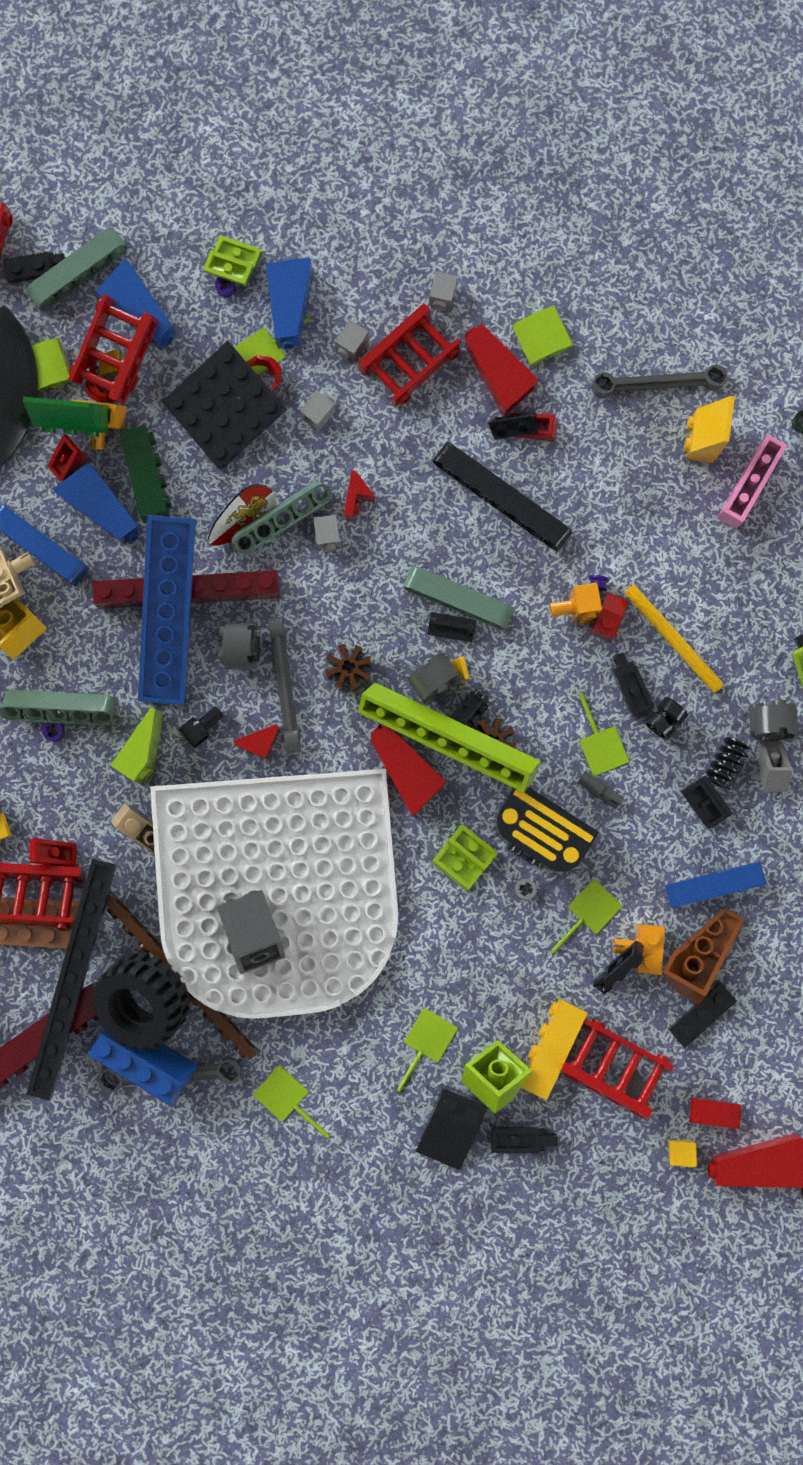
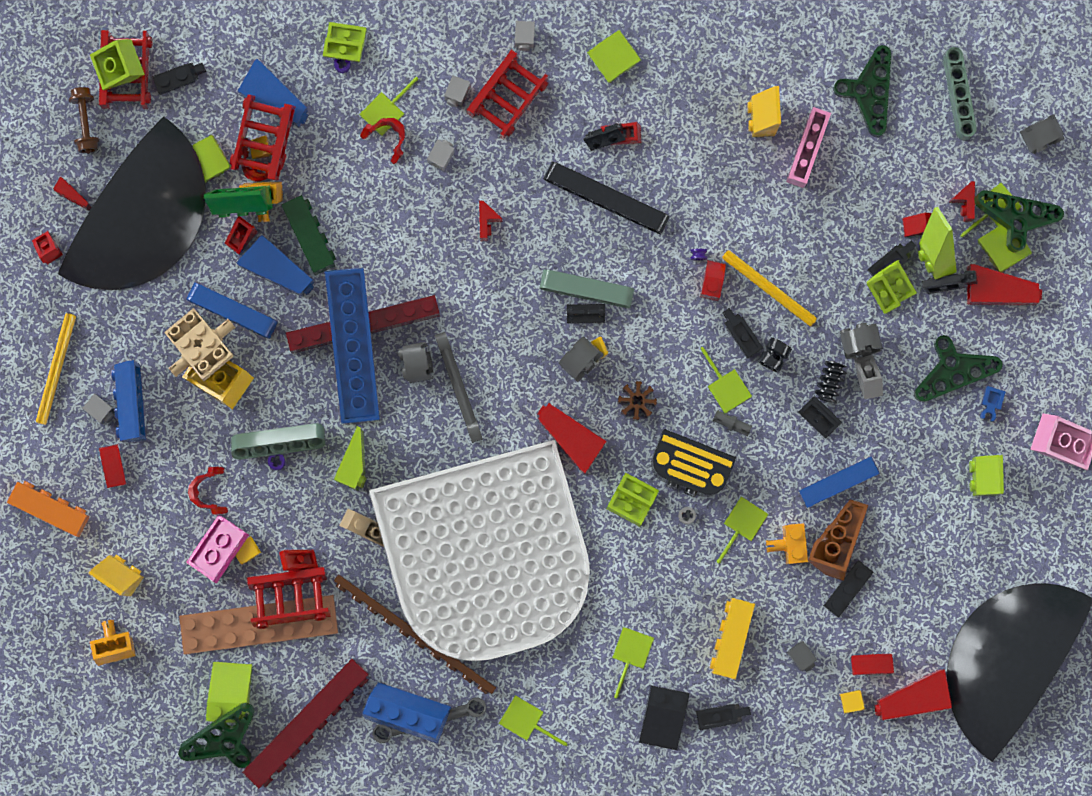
camera: 15 degrees left, 0 degrees up
sand green beam [26,227,128,311] -> none
black plate [26,859,117,1101] -> none
black tyre [93,953,190,1050] -> none
black plate [161,341,287,470] -> none
black axle [178,706,224,748] -> none
shield [208,484,276,546] -> none
dark grey slope [216,890,286,975] -> none
sand green beam [232,481,332,554] -> none
red slope [233,724,280,760] -> none
blue slope [266,257,313,349] -> none
light grey brick [314,515,341,552] -> none
reddish brown gear [325,644,372,692] -> none
lime brick [358,682,541,793] -> none
black hinge [449,689,489,728] -> none
lime slope [461,1040,532,1114] -> none
red slope [464,323,539,416] -> none
light orange brick [550,583,602,624] -> none
red fence [560,1019,674,1121] -> none
dark grey piece [592,365,728,398] -> none
black hinge [593,941,644,994] -> none

